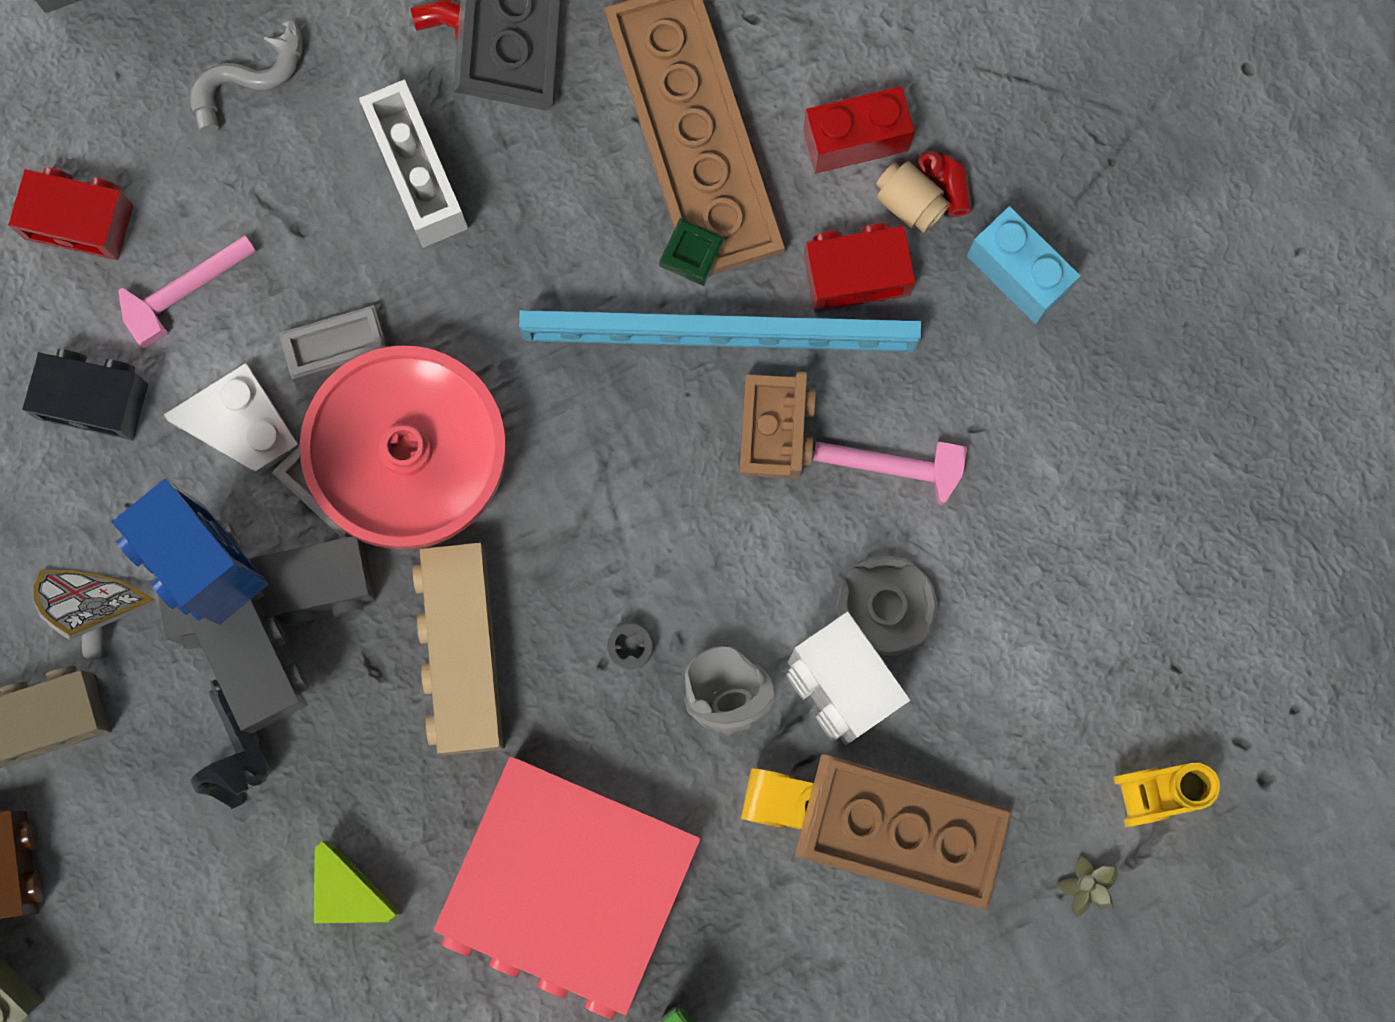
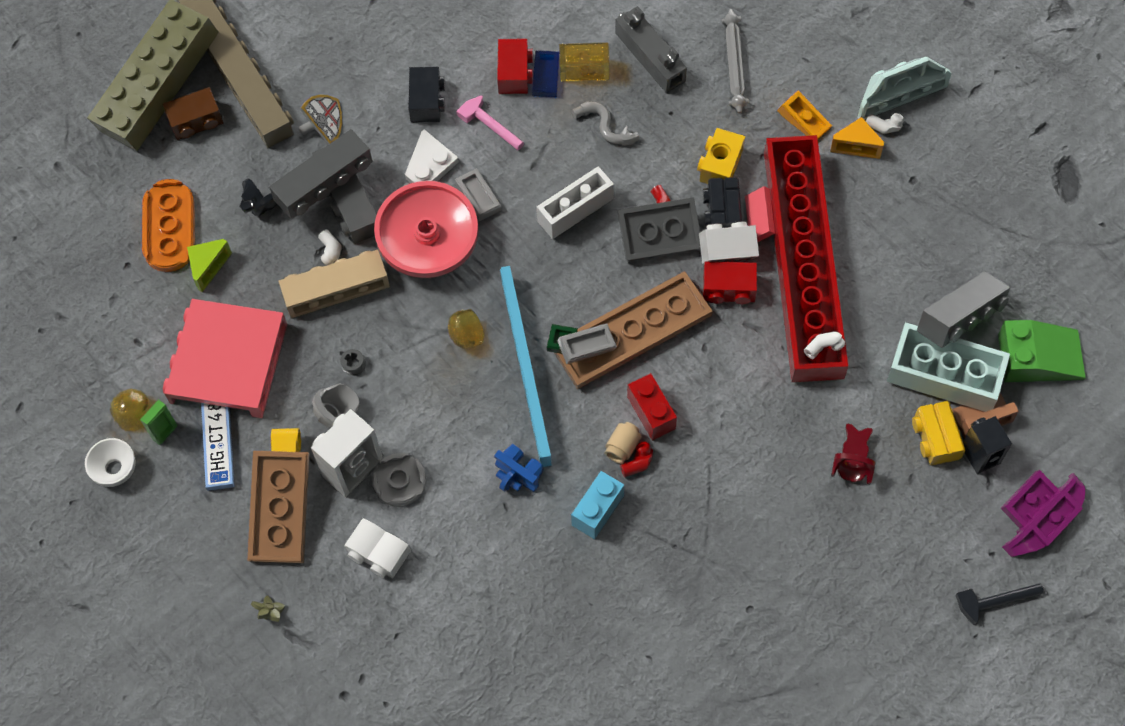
camera: 80 degrees right, 15 degrees down
blue brick [111,478,269,625] -> none
medium nougat bracket [739,372,816,479] -> none
red brick [803,223,915,312] -> none
bright pink piece [813,441,967,506] -> none
yellow piece [1113,763,1220,827] -> none
none -> orange tile [142,179,195,272]
none -> tile [201,403,234,491]
none -> white arm [318,229,342,265]
none -> white brick [344,518,411,578]
none -> clear yellow hair [448,309,484,349]
none -> blue hips [494,444,544,493]
none -> clear blue tile [532,51,560,97]
none -> light grey tile [557,323,617,364]
none -> clear yellow brick [559,42,609,81]

